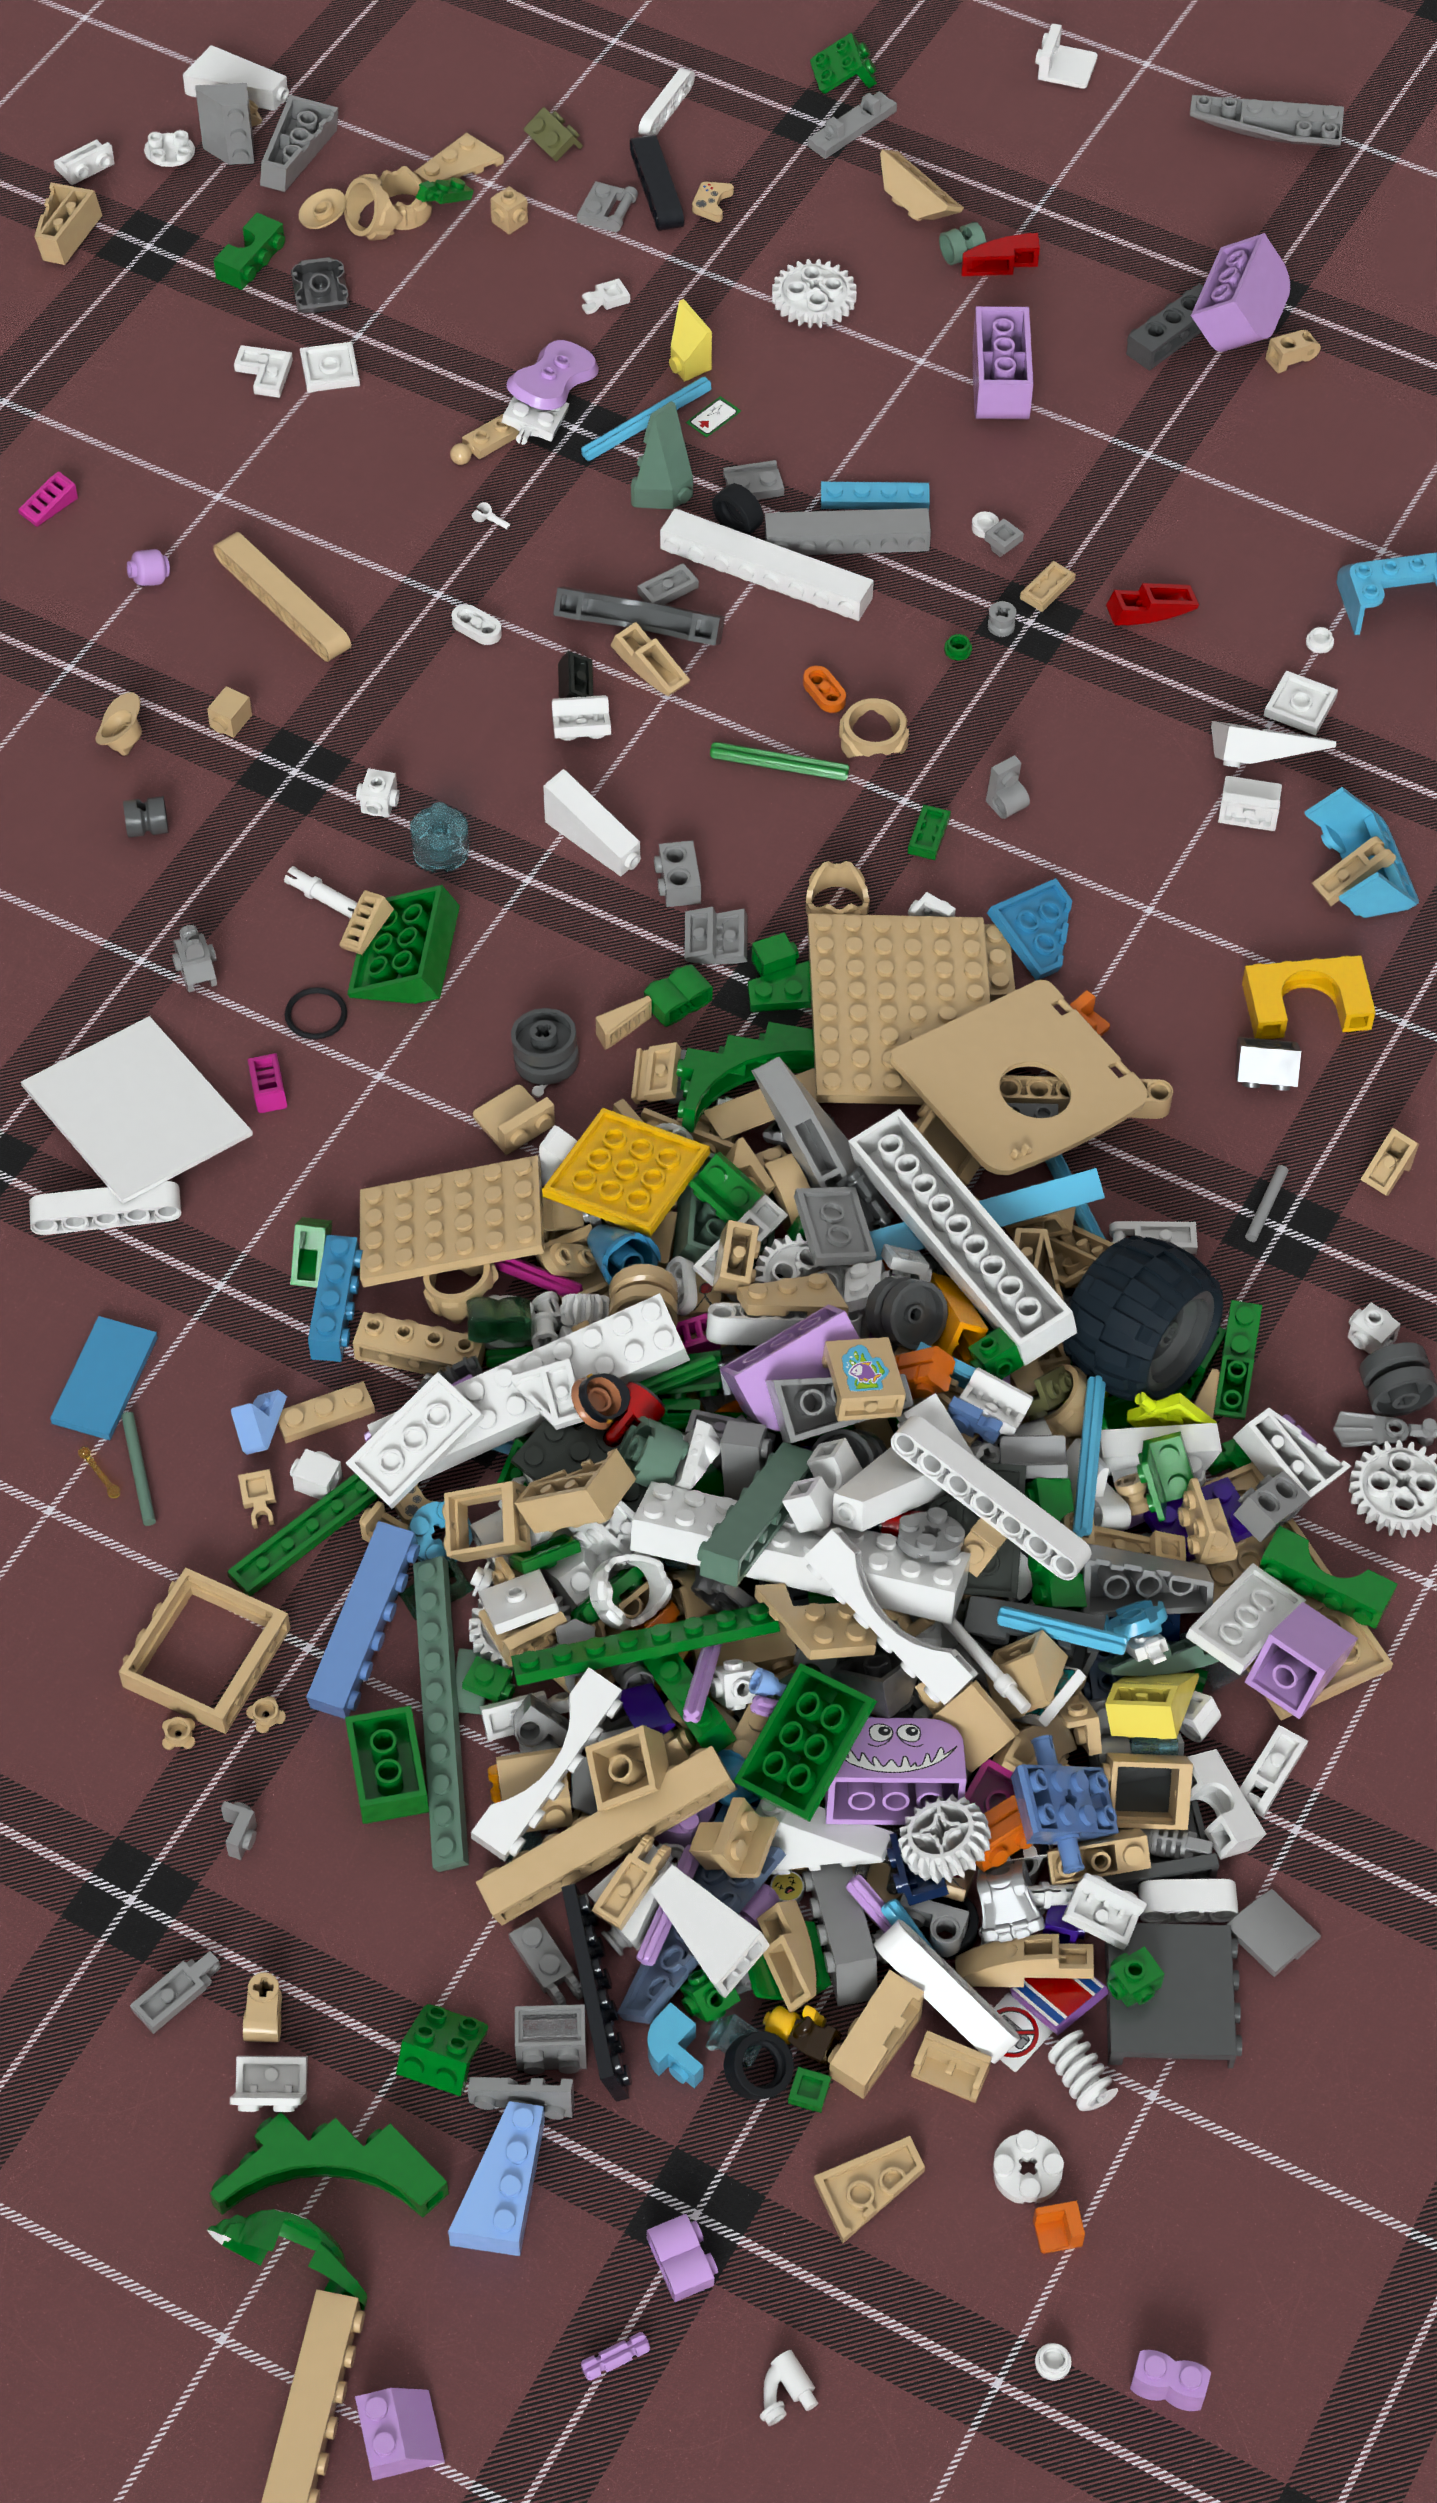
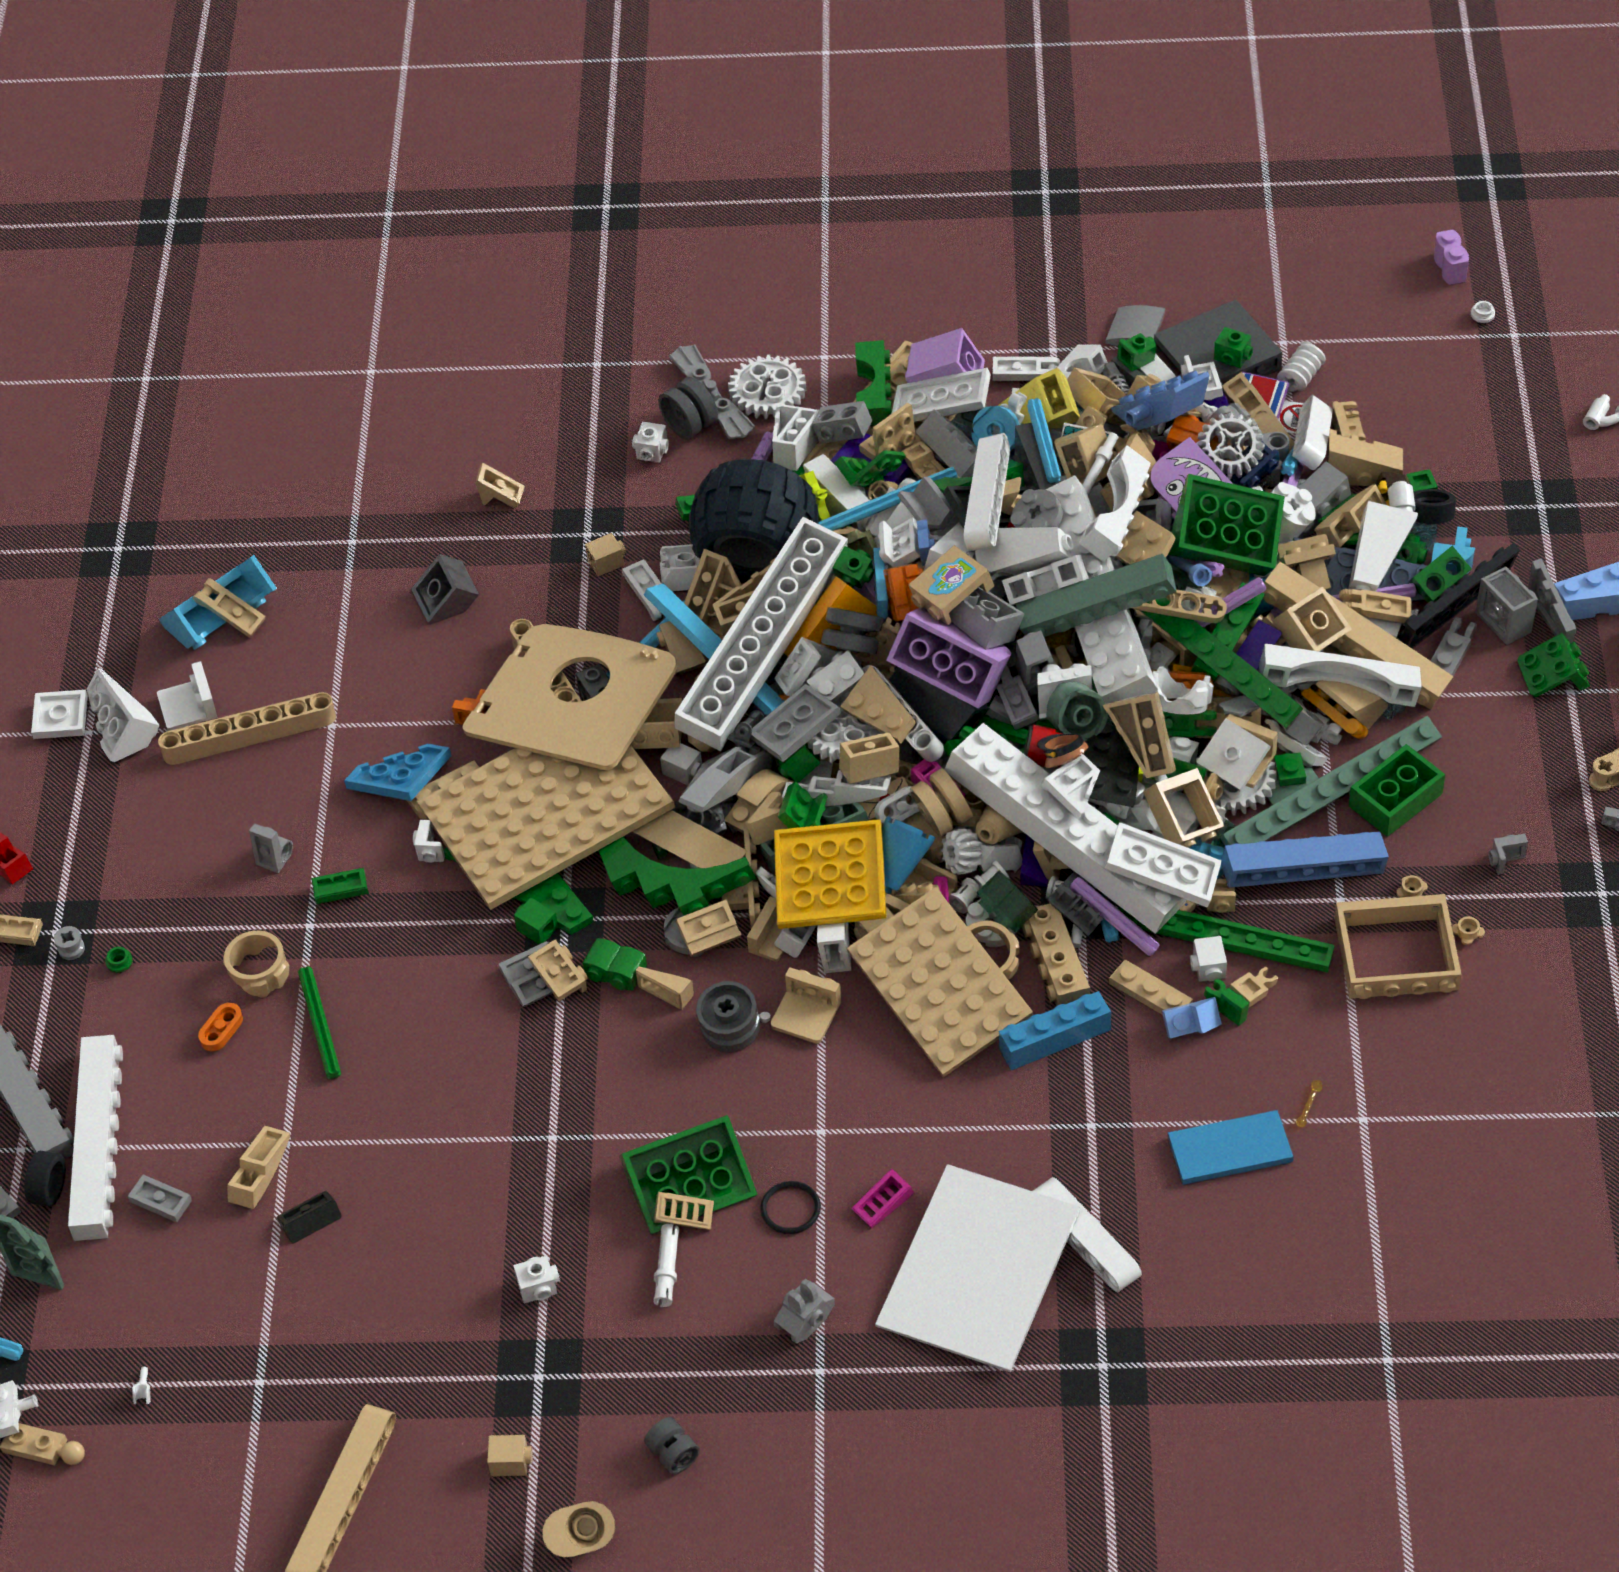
camera: 115 degrees left, 5 degrees down
sand green bar [121,1412,156,1526] -> none
slope [290,1217,332,1288] -> none
clear light blue brick [410,802,469,872] -> none
white plate [452,604,502,645] -> none
white slope [543,769,641,876] -> none
white bracket [552,695,611,741] -> none
dark grey arch [553,586,725,646] -> none
lavender brick [647,2214,718,2302] -> none
light grey brick [654,840,701,907] -> none
tan piece [805,861,870,916] -> none
tan wing [813,2136,925,2244] -> none
white plate [993,2130,1064,2204] -> none
orange panel [1033,2200,1085,2254] -> none
yellow arch [1242,956,1376,1039] -> none
light grey bar [1245,1165,1289,1242] -> none
none -> tan beam [158,692,336,765]
none -> tan bracket [528,939,588,1001]
none -> tan brick [585,533,626,577]
none -> green brick [1117,333,1156,372]
none -> tan beam [1132,590,1227,623]
none -> green plate [1204,979,1249,1026]
none -> white brick [1270,482,1315,543]
none -> white brick [1387,481,1416,512]
none -> green brick [1409,545,1472,603]

